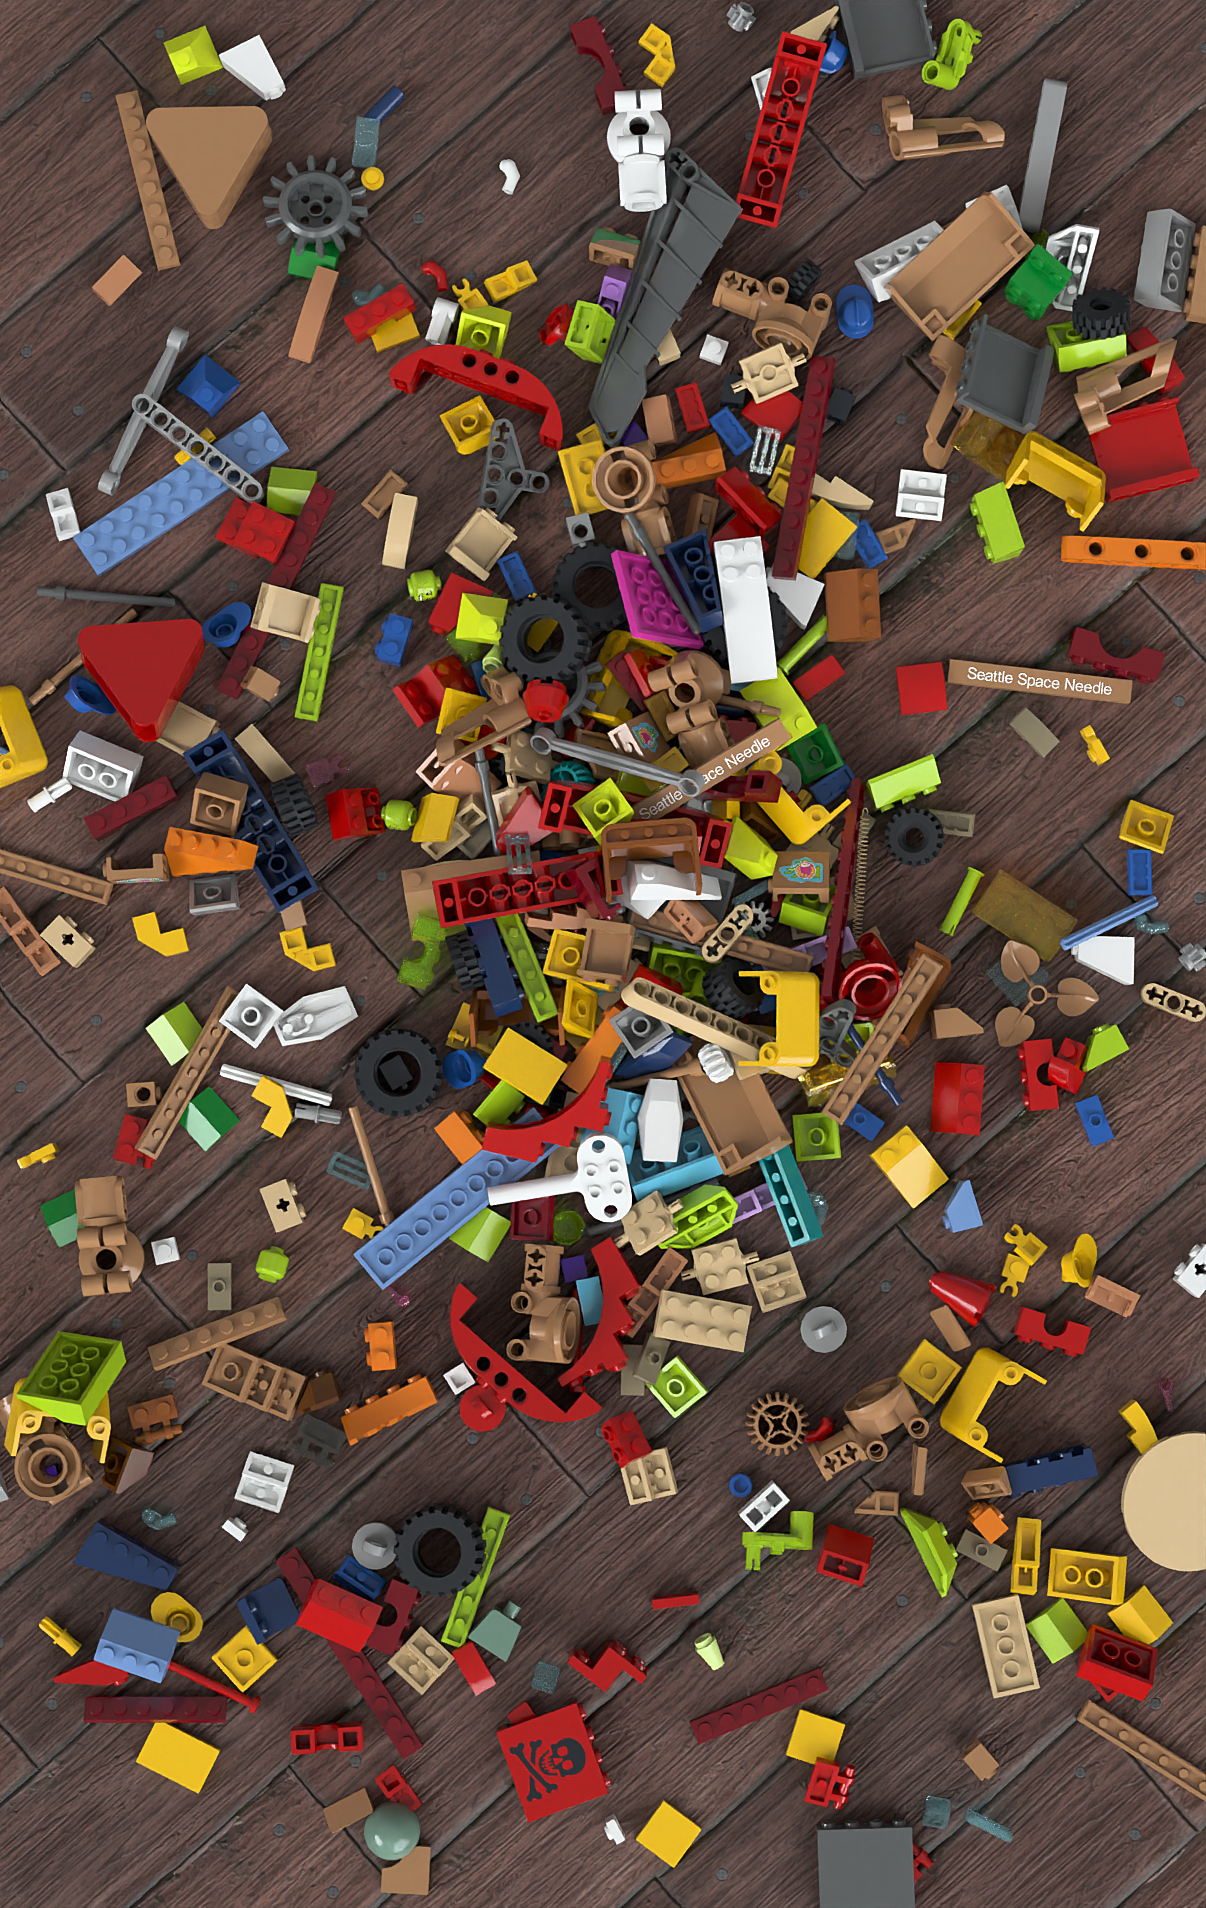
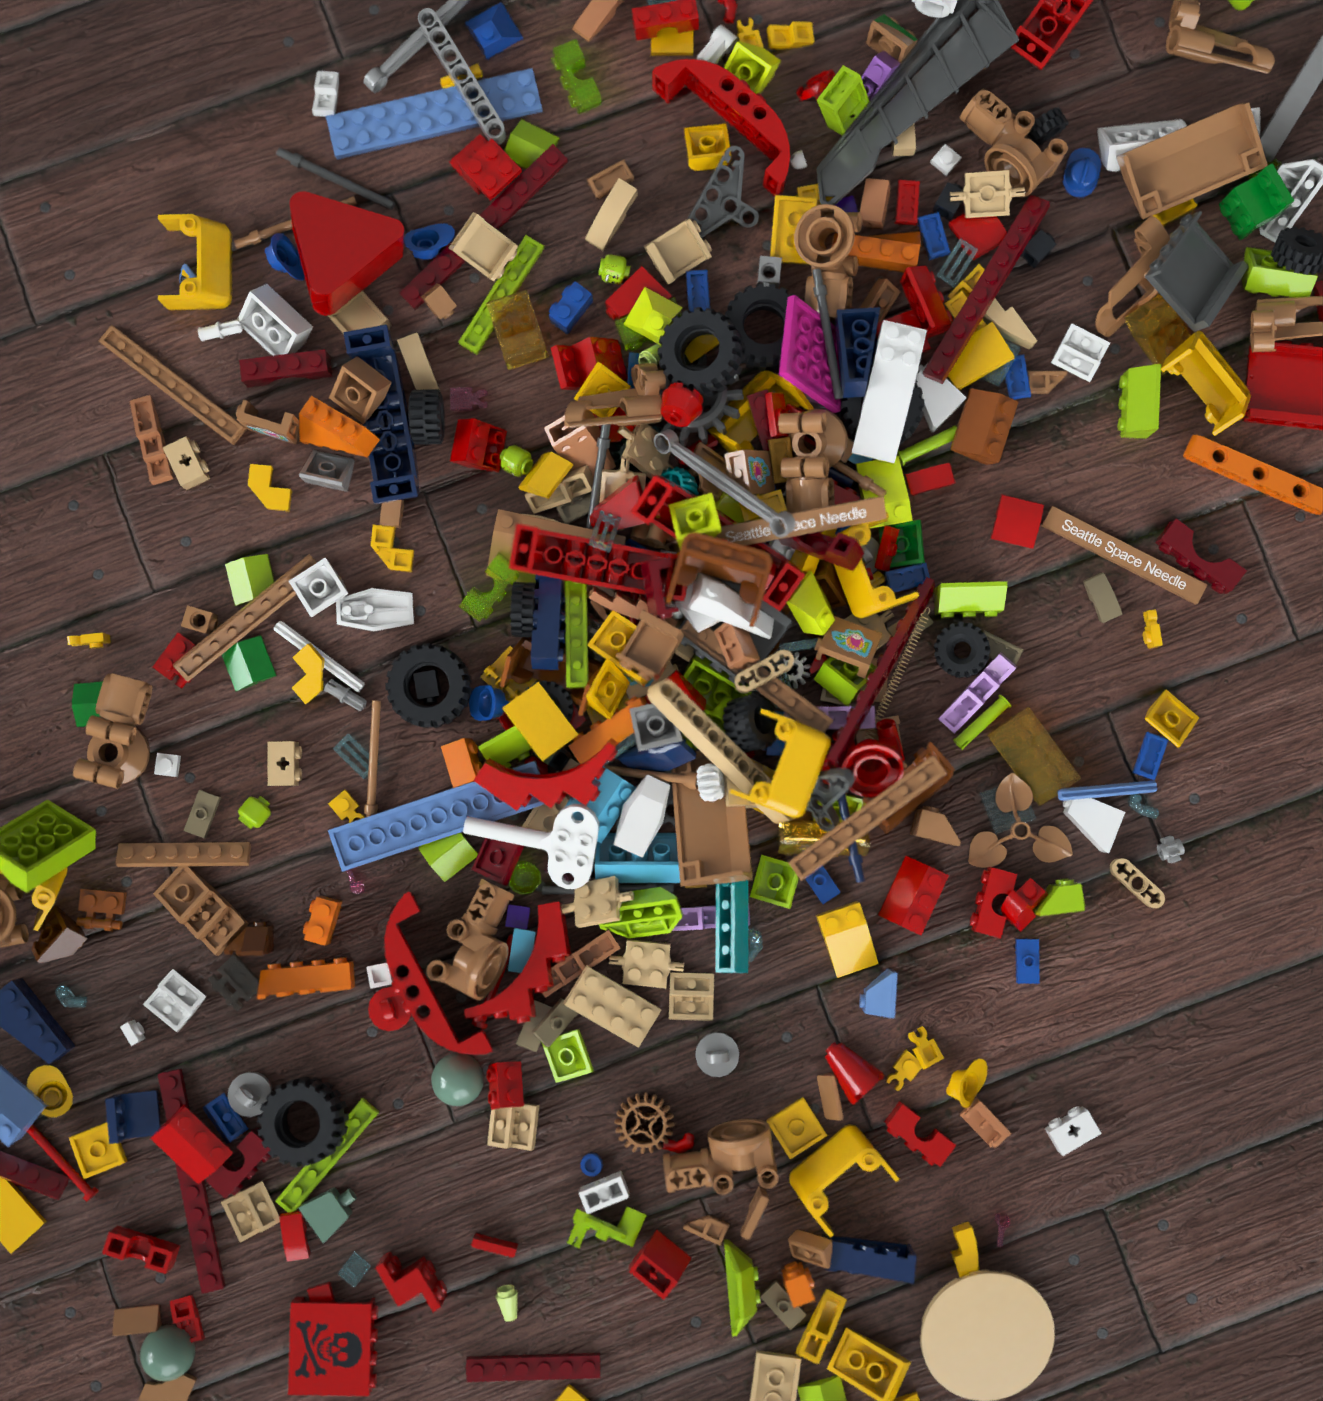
camera: 25 degrees right, 0 degrees up
none -> sand green piece [431,1053,484,1106]
none -> clear yellow slope [486,290,549,370]
none -> clear neon green arch [551,39,602,114]
none -> white hinge [790,150,807,169]
none -> red plate [874,525,900,571]
none -> lavender slope [939,652,1017,734]

